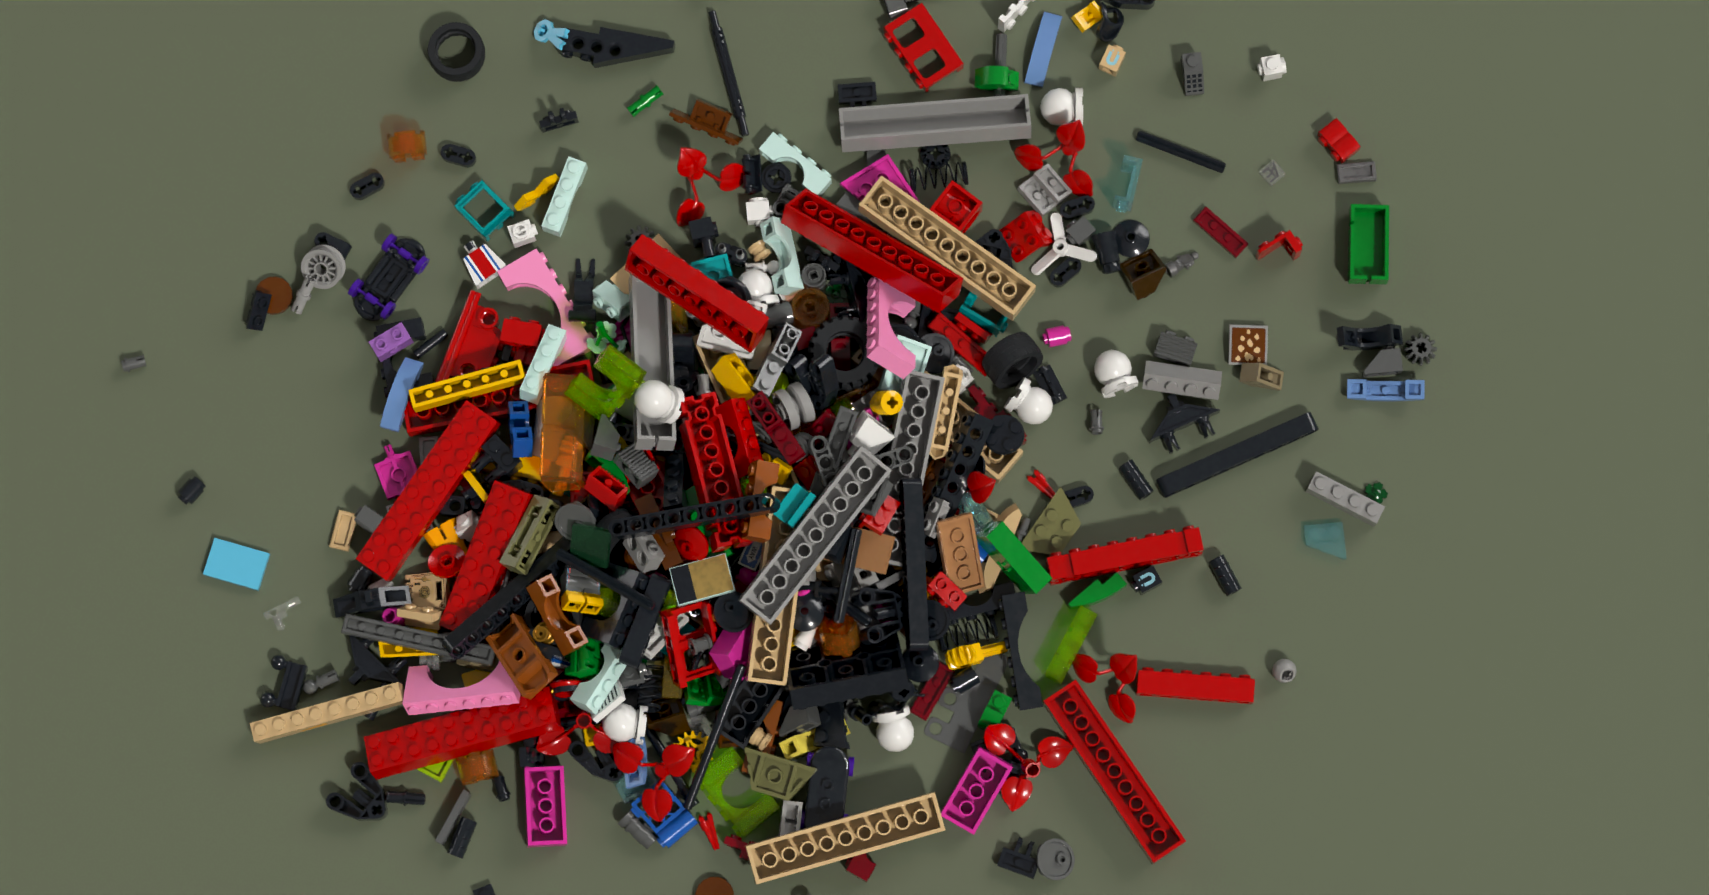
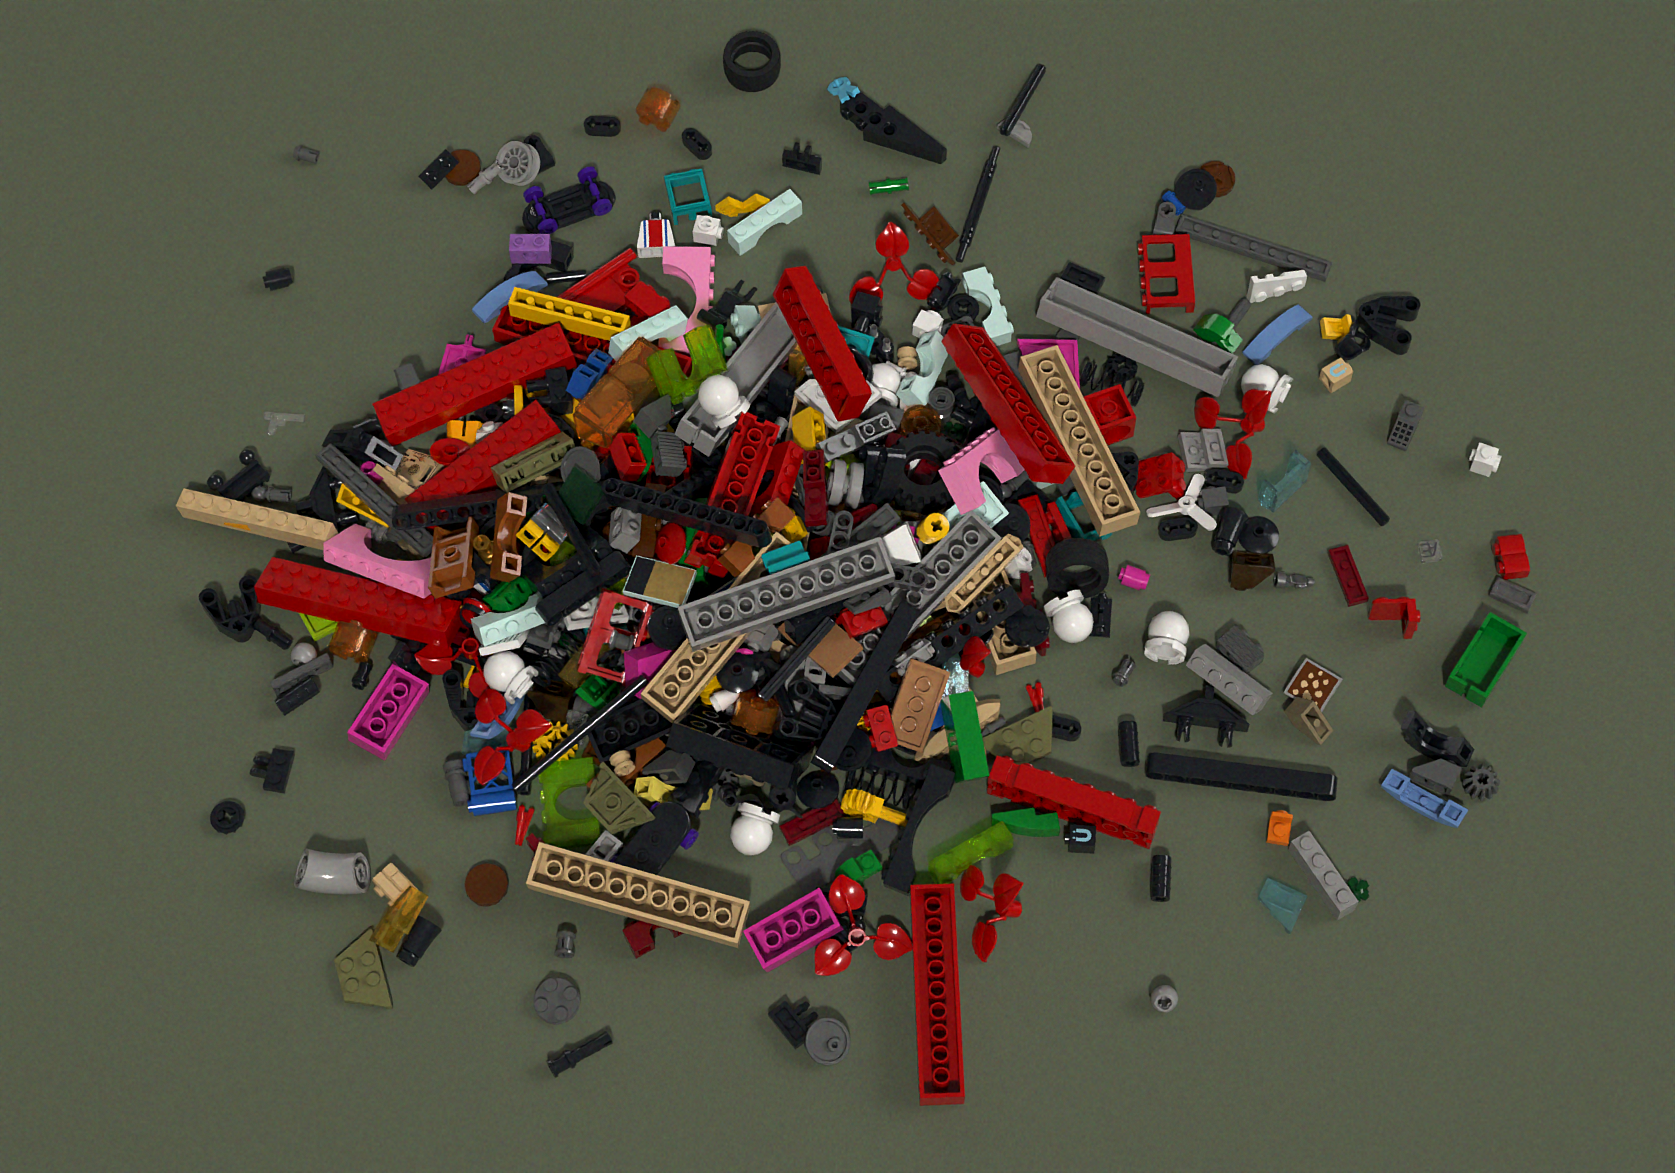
camera: 30 degrees right, 15 degrees down
medium azure tile [203,538,270,591] -> none
tan tile [329,510,356,552] -> none
red brick [1136,667,1255,704] -> none
none -> light grey piece [291,642,317,667]
none -> orange bracket [1266,810,1293,846]

